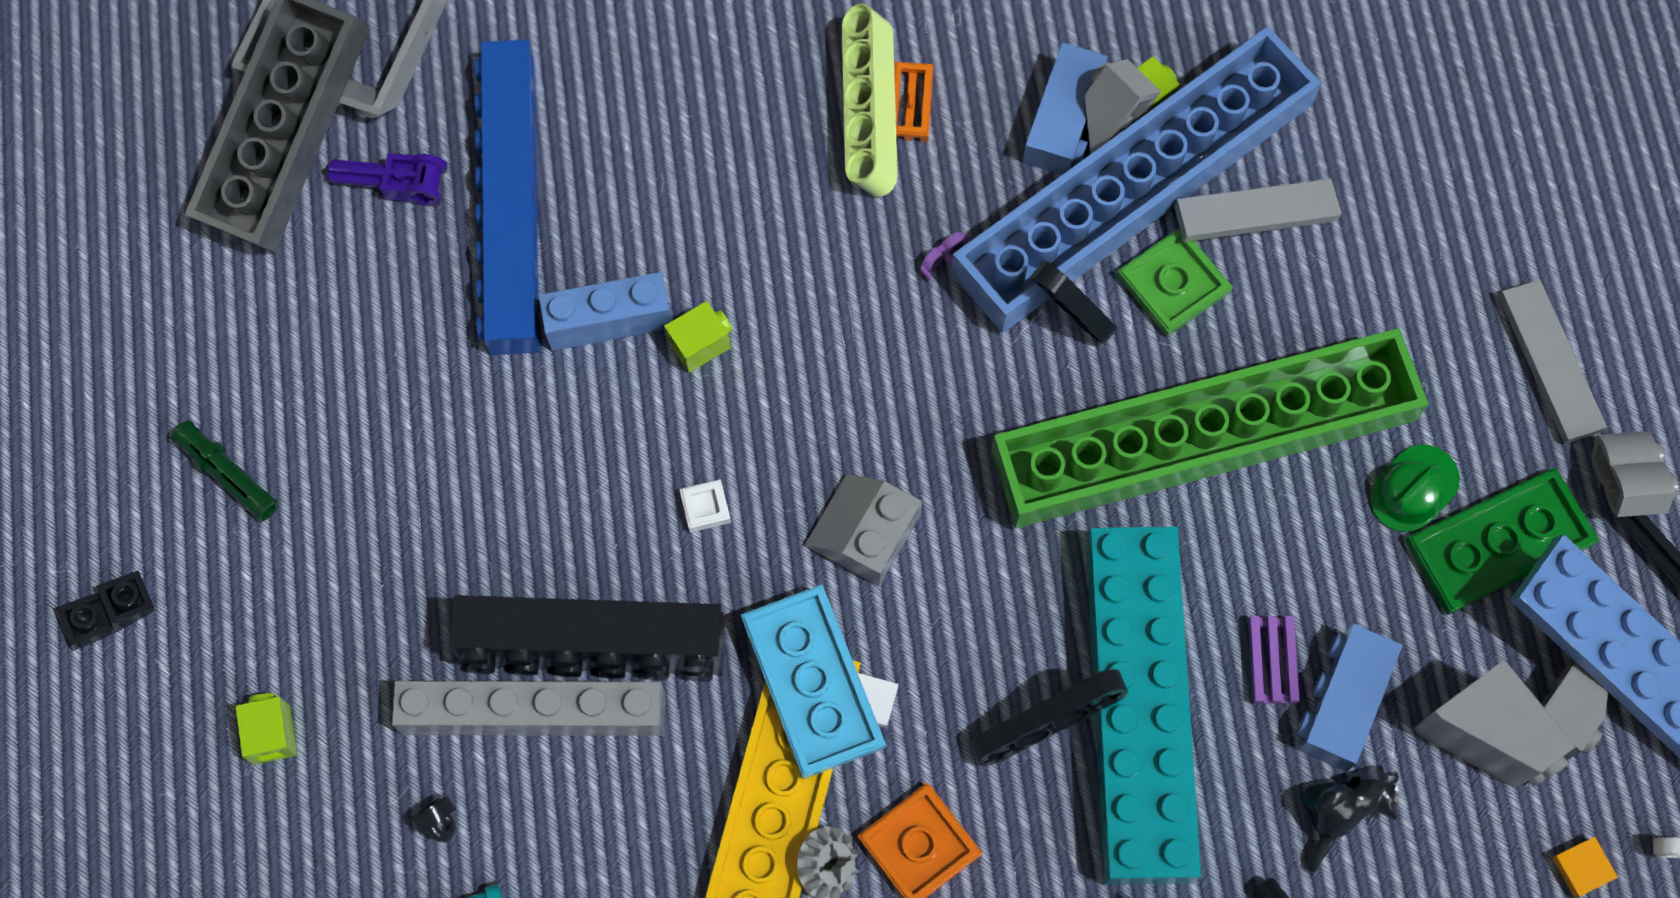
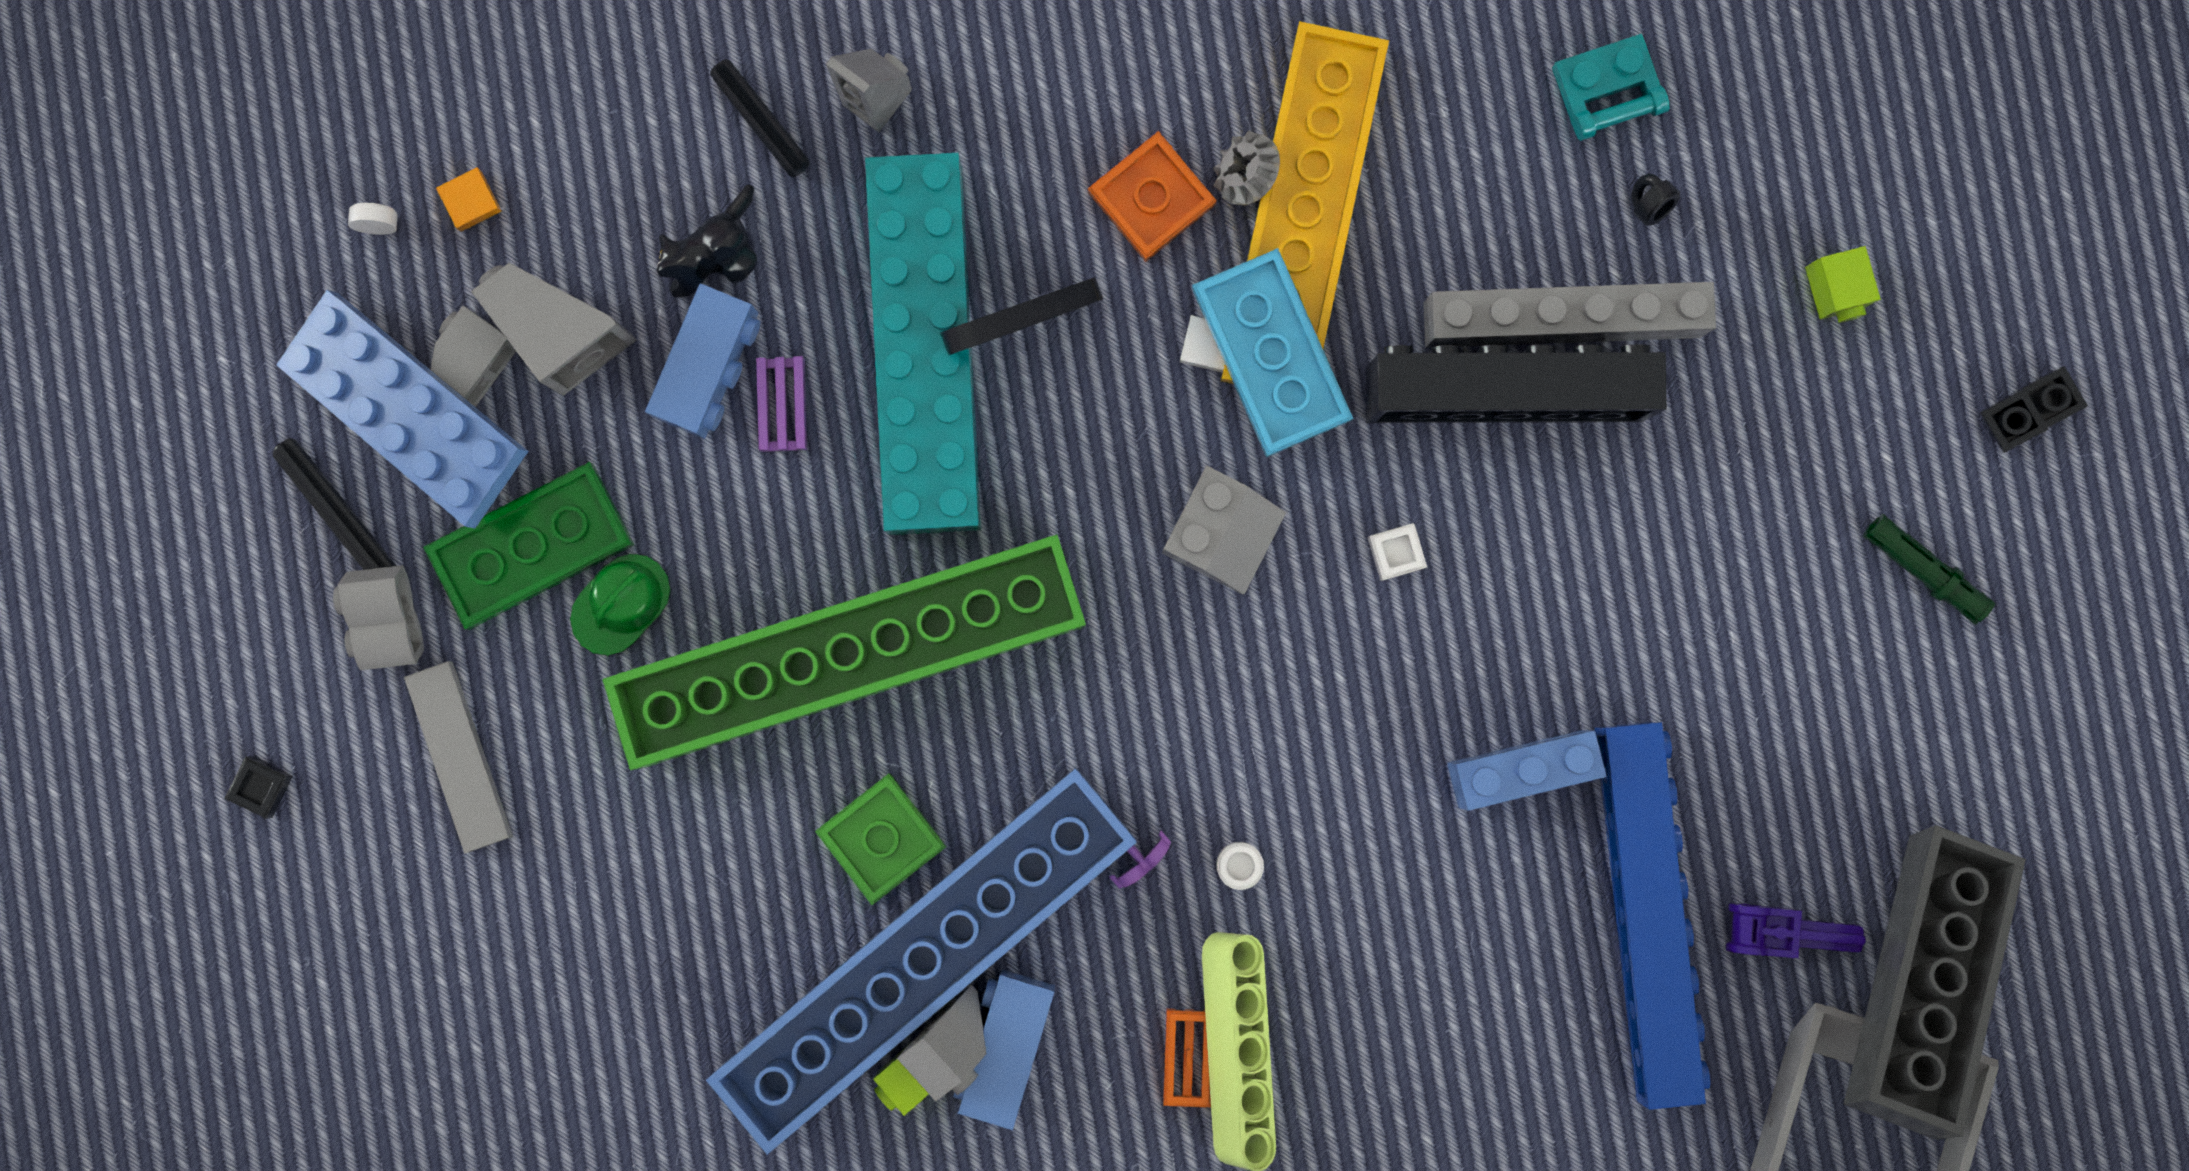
camera: 175 degrees right, 15 degrees up
lime brick [664,301,733,373] -> none
black beam [1030,260,1118,345] -> none
light grey tile [1174,179,1342,242] -> none
none -> white tile [1216,842,1264,890]

